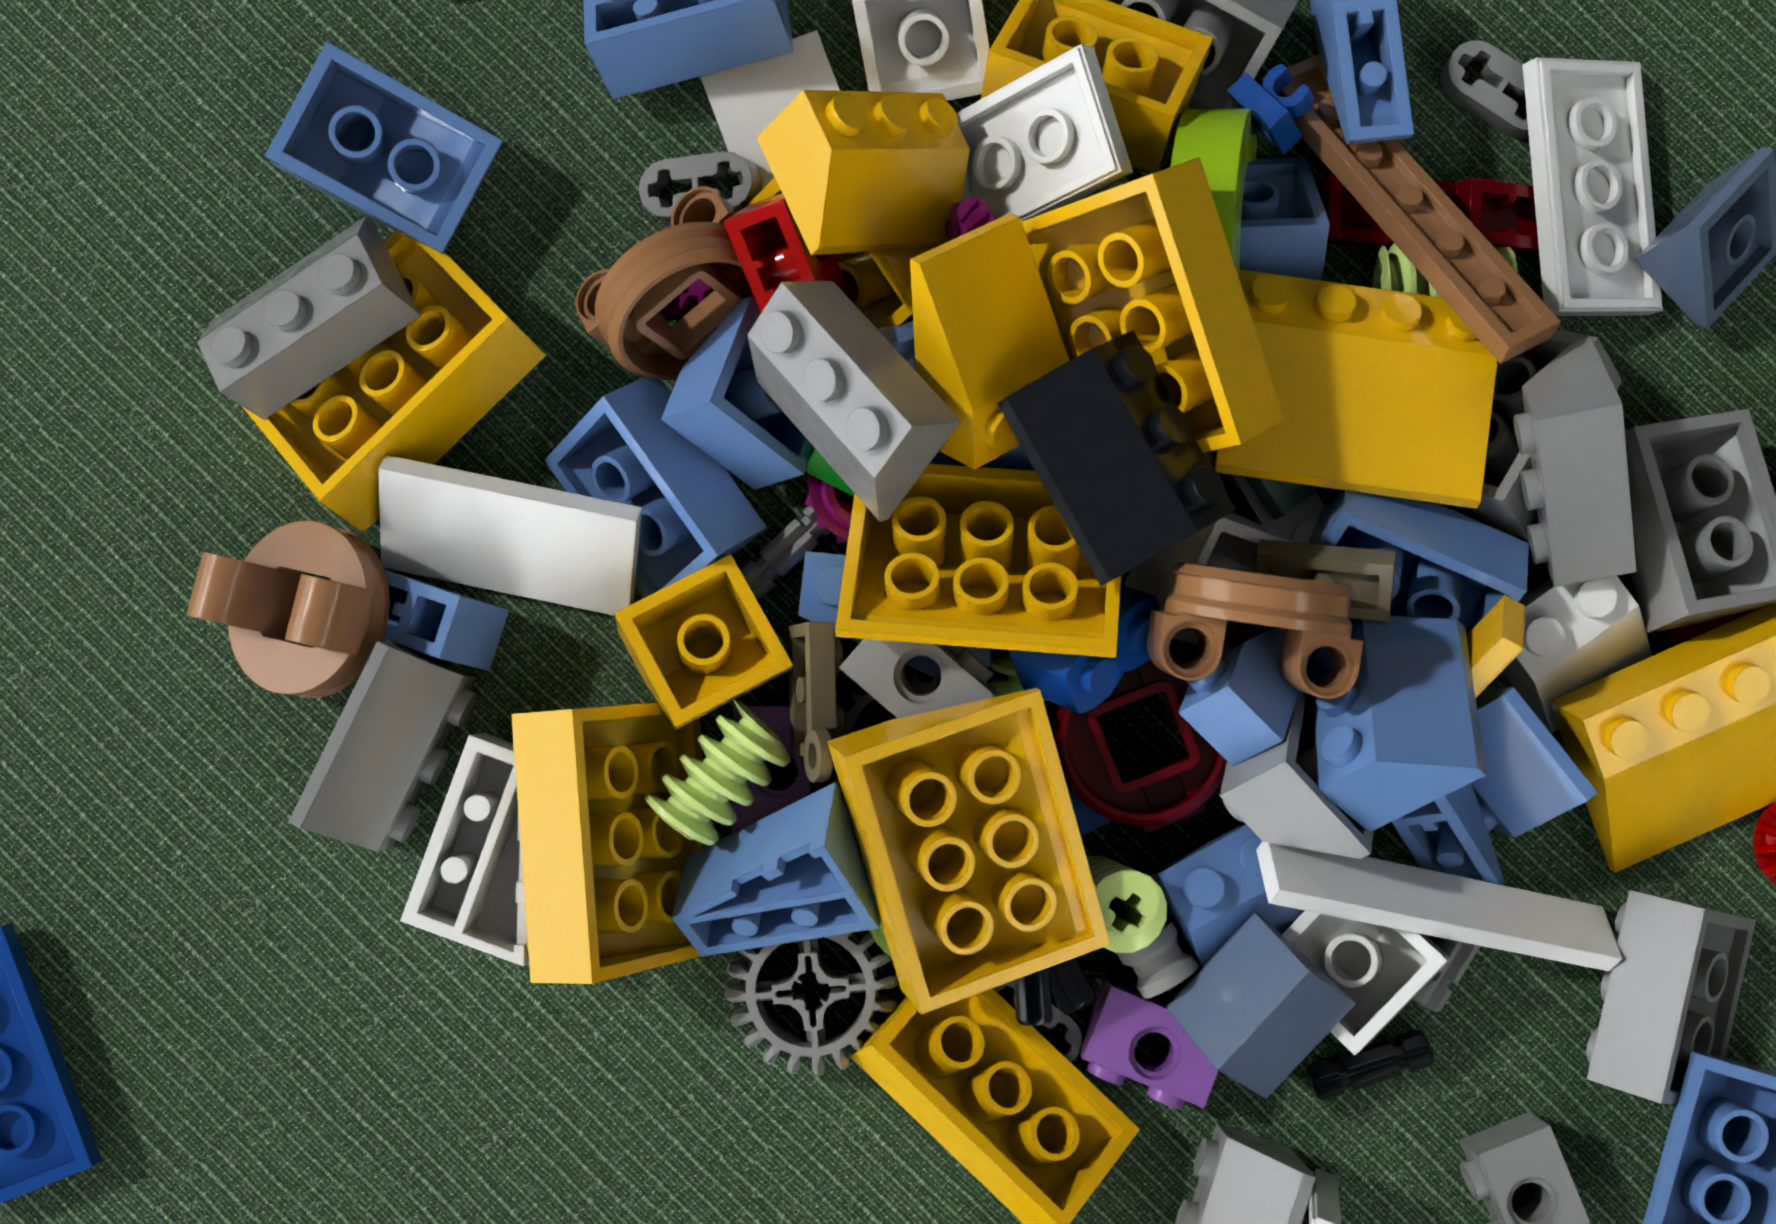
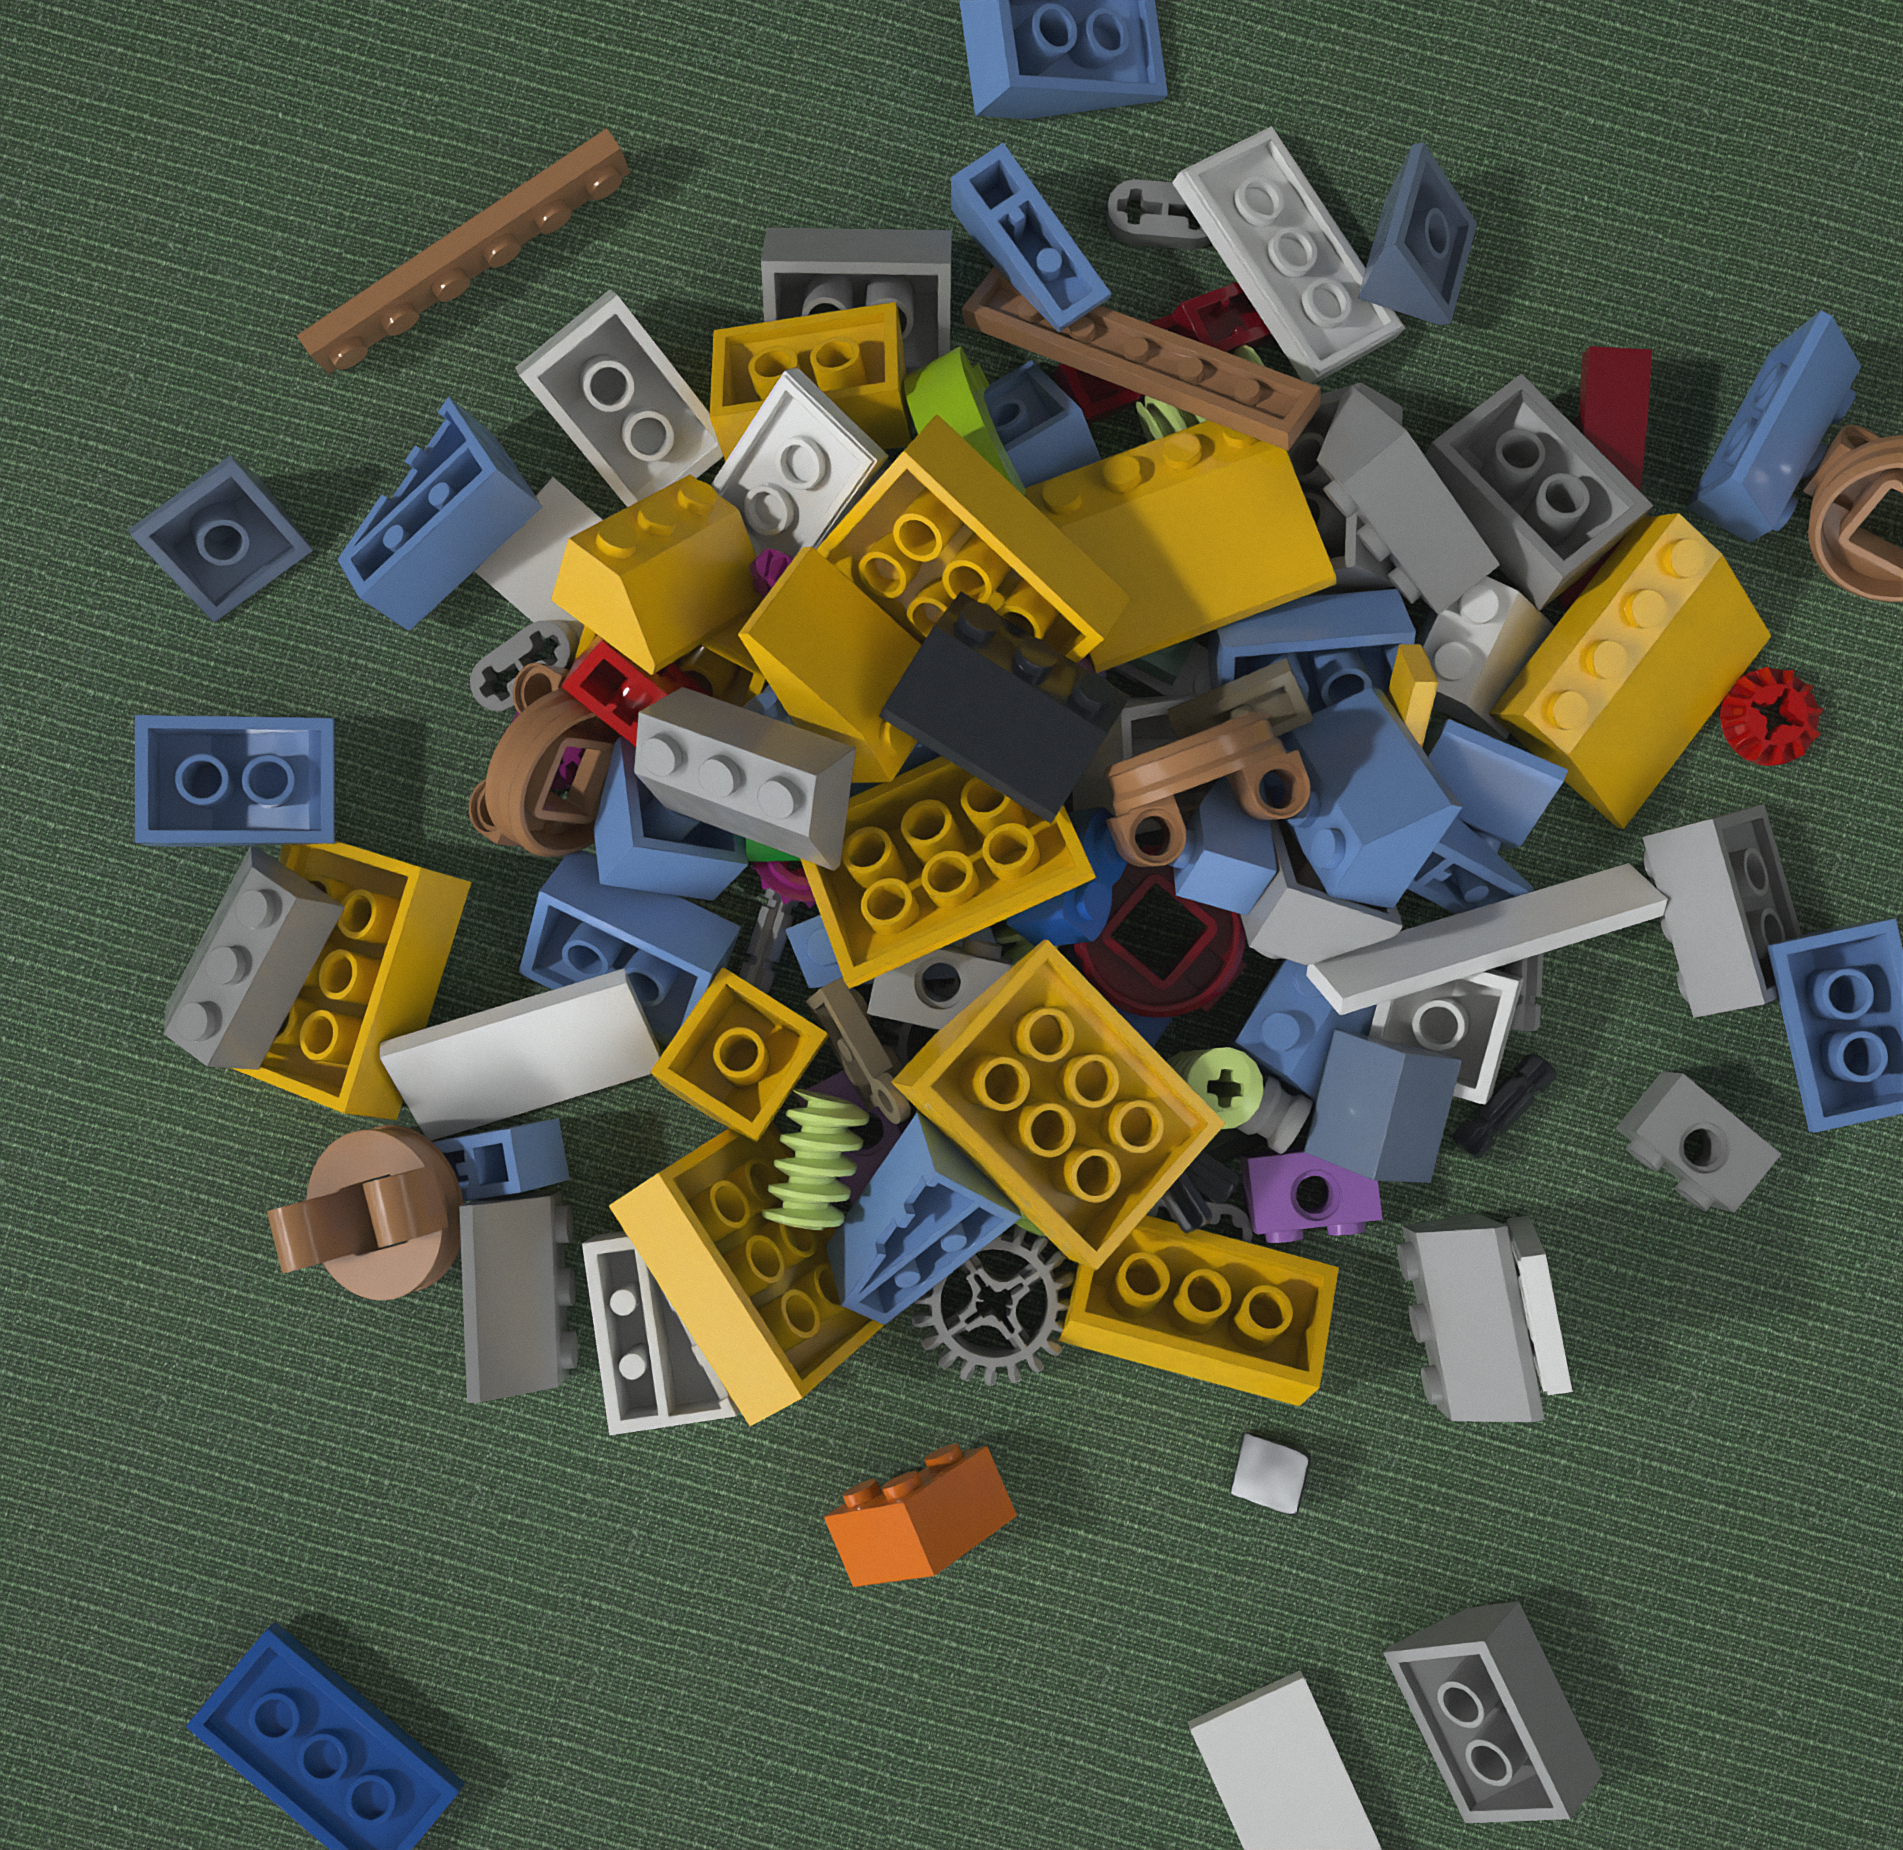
camera: 30 degrees left, 0 degrees up
blue tile [1227,64,1315,155] -> none
none -> orange brick [824,1443,1017,1587]

